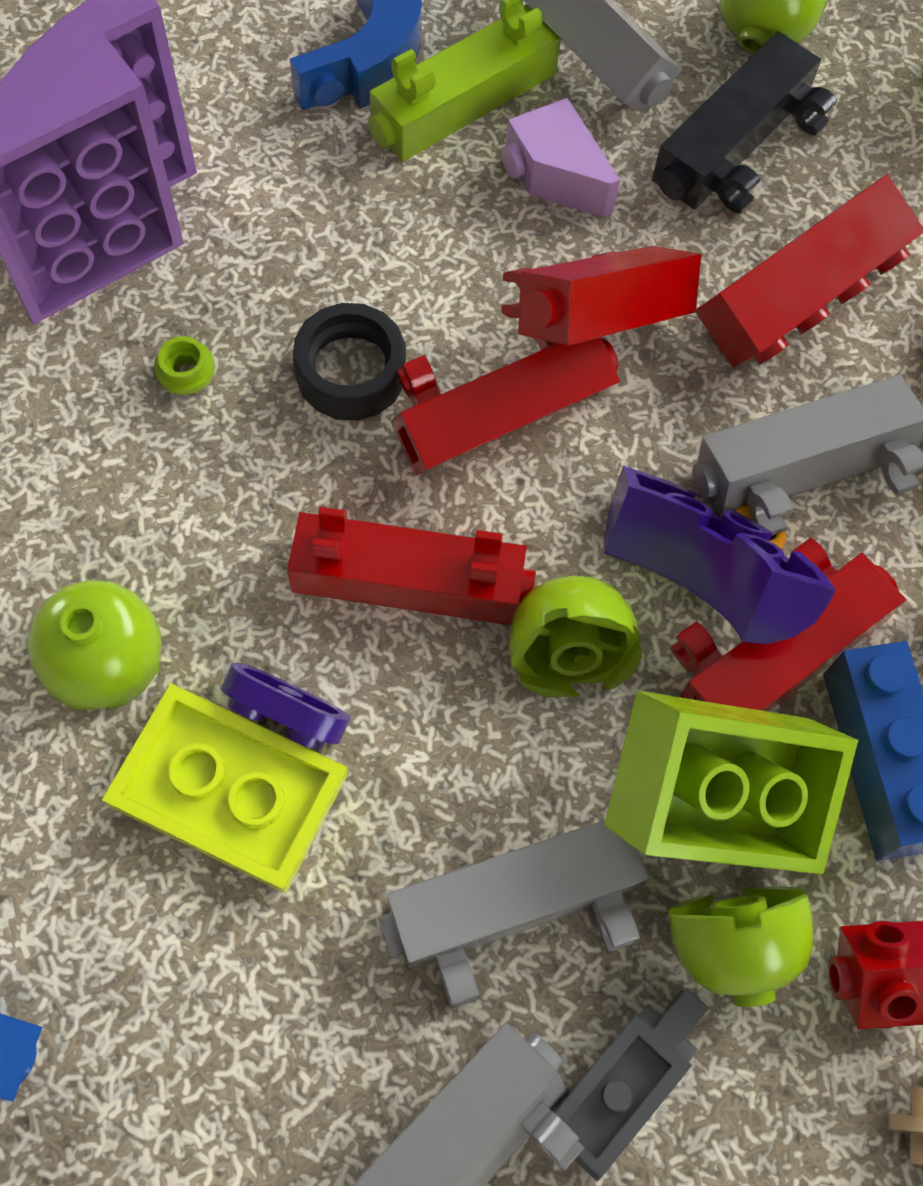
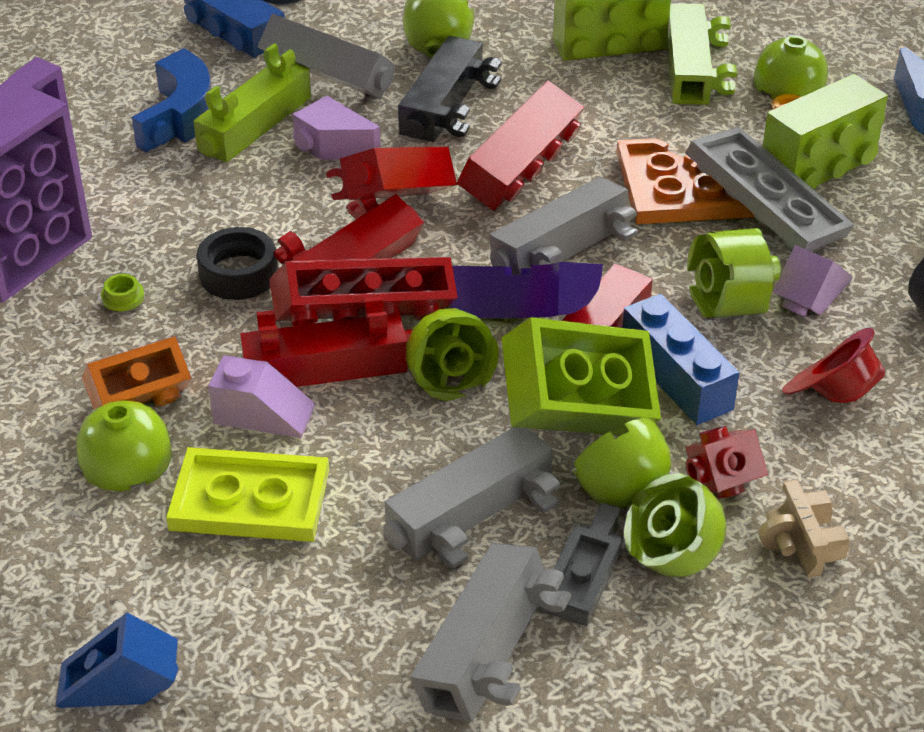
camera: 15 degrees left, 25 degrees down
dark purple plate [221,663,351,750] -> none
none -> orange brick [82,336,192,410]
none -> lavender slope [208,355,315,438]
none -> red brick [269,257,458,326]
none -> lime cylinder [623,473,727,577]

